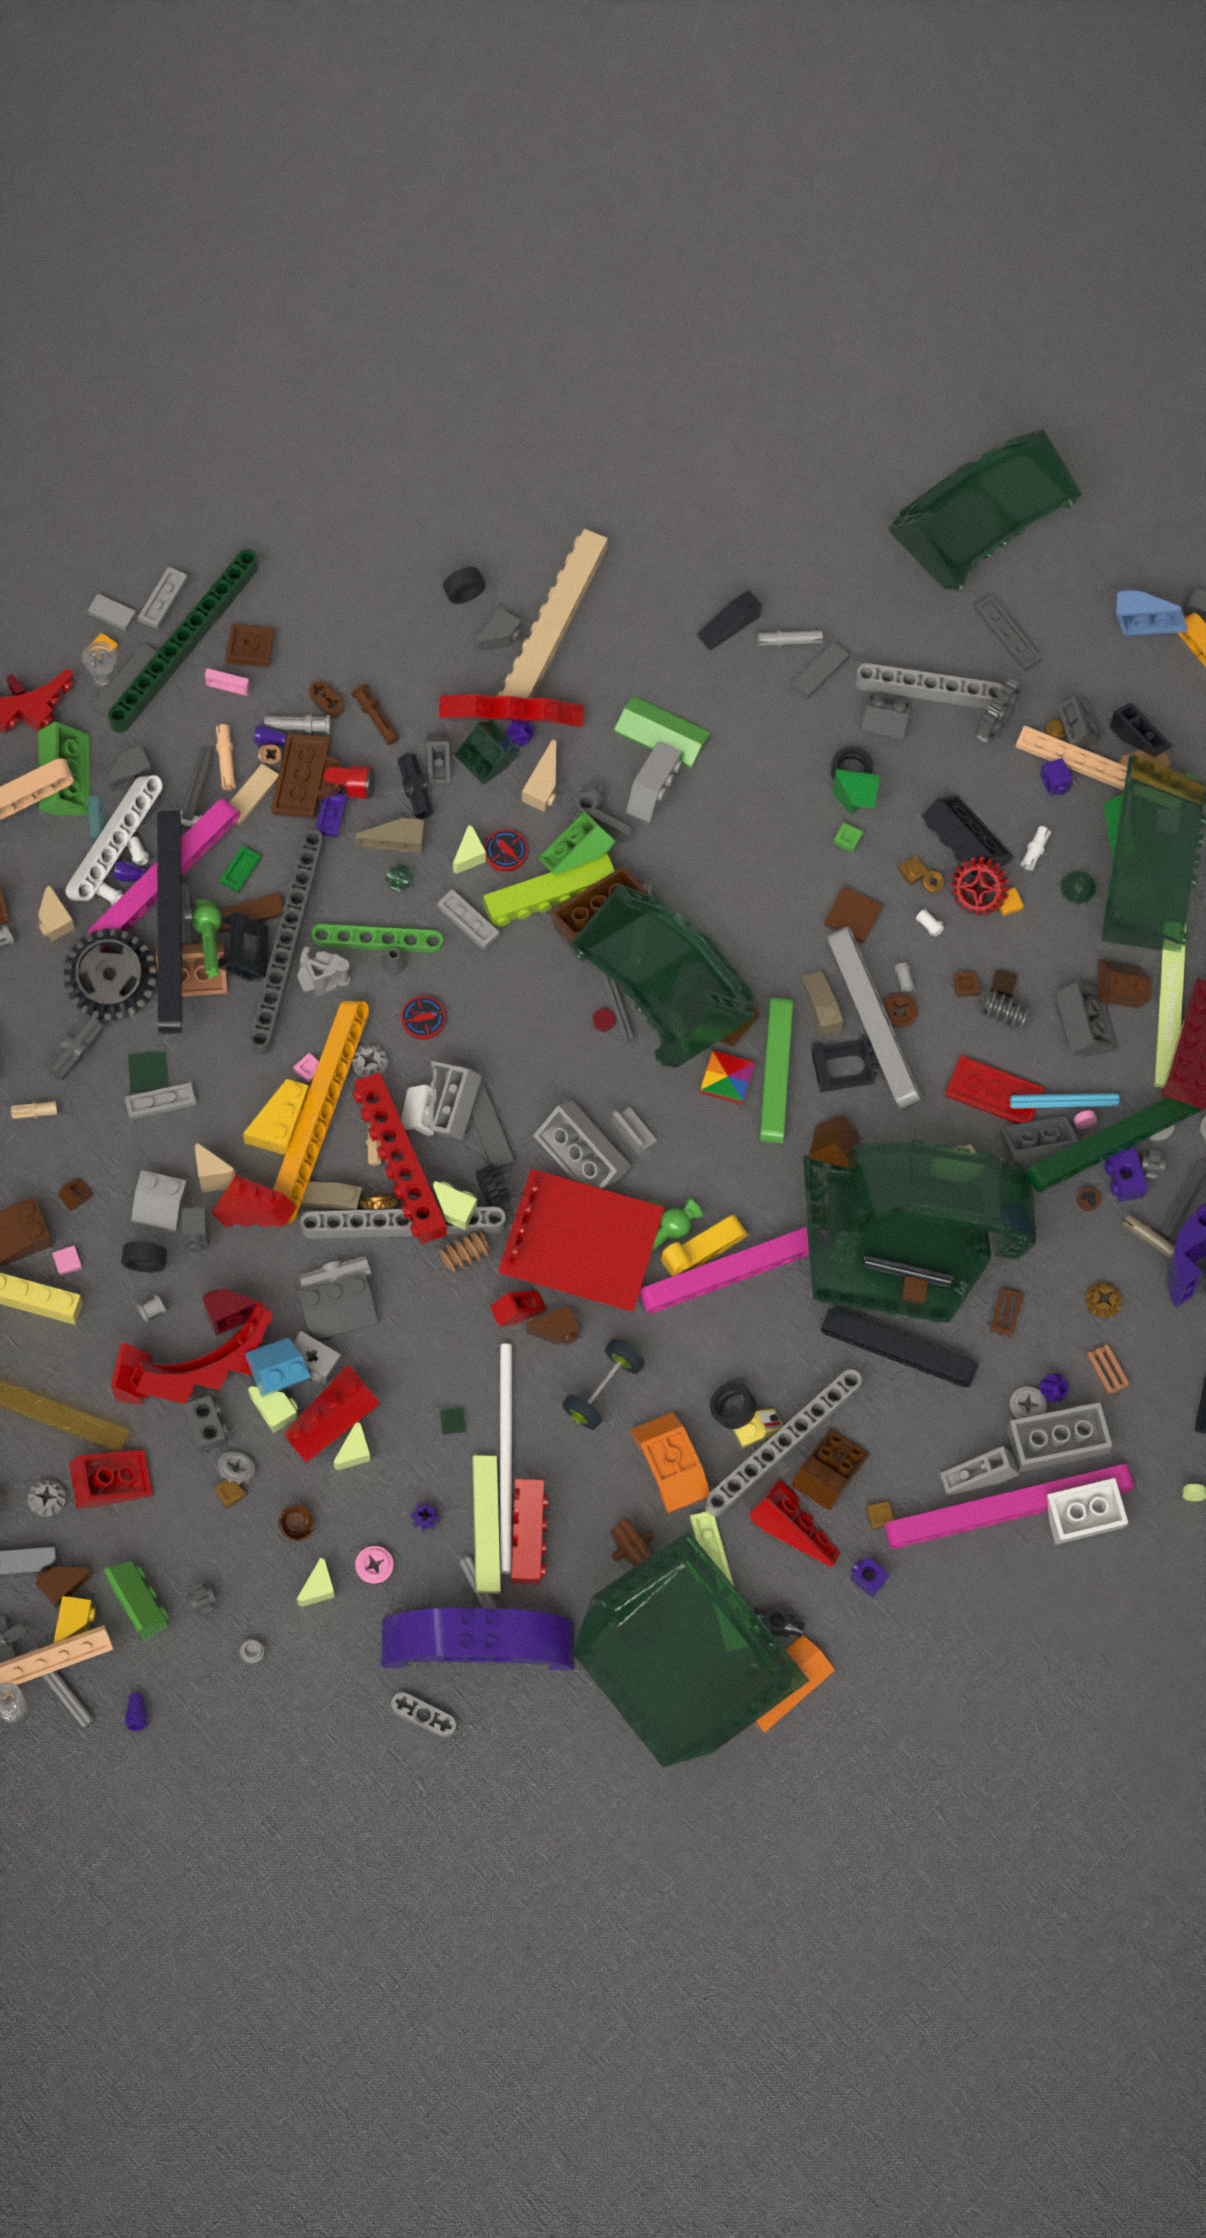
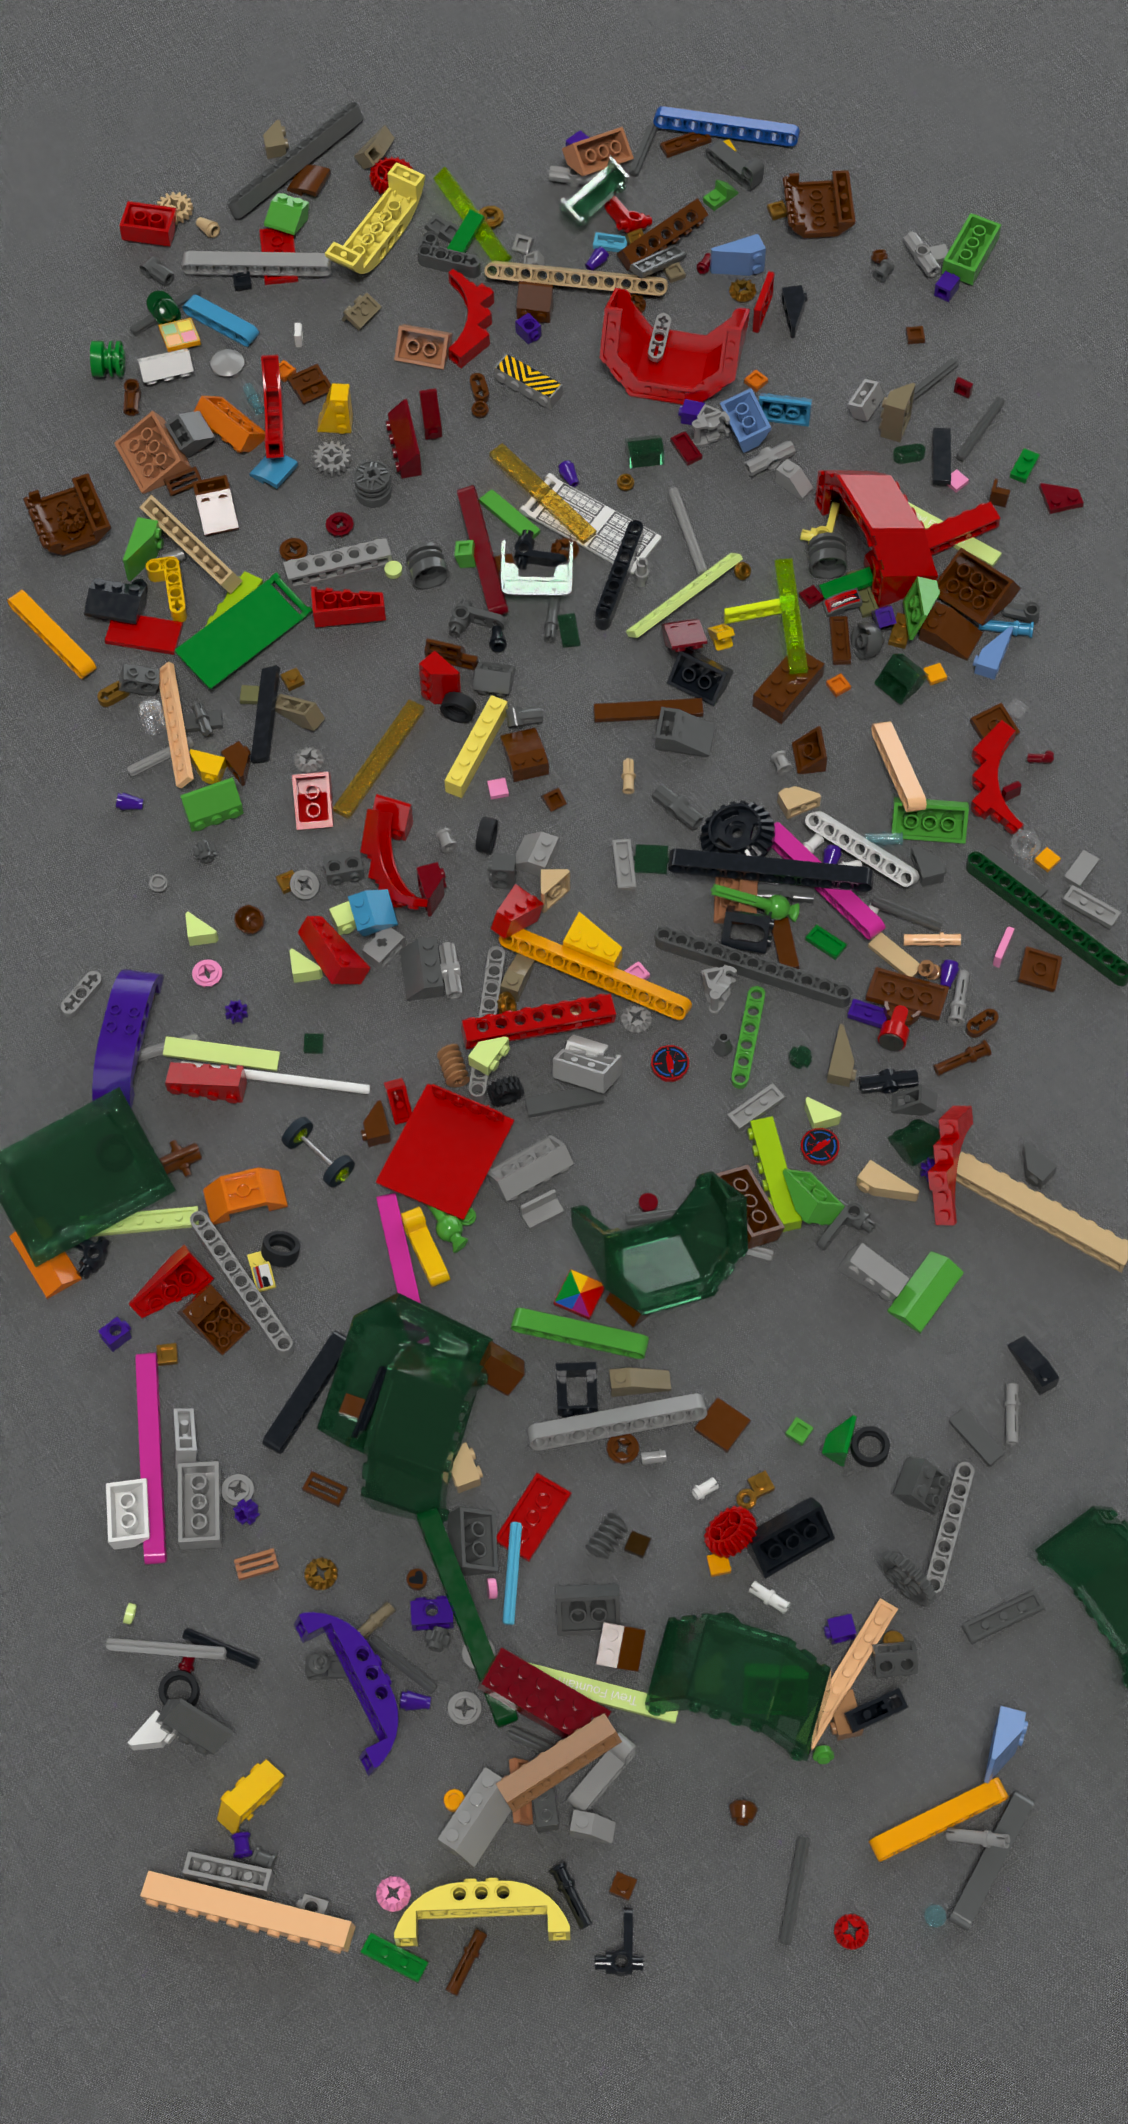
camera: 105 degrees right, 5 degrees down
black tyre [442,567,486,604] -> none
reddish brown plate [953,972,979,997] -> none

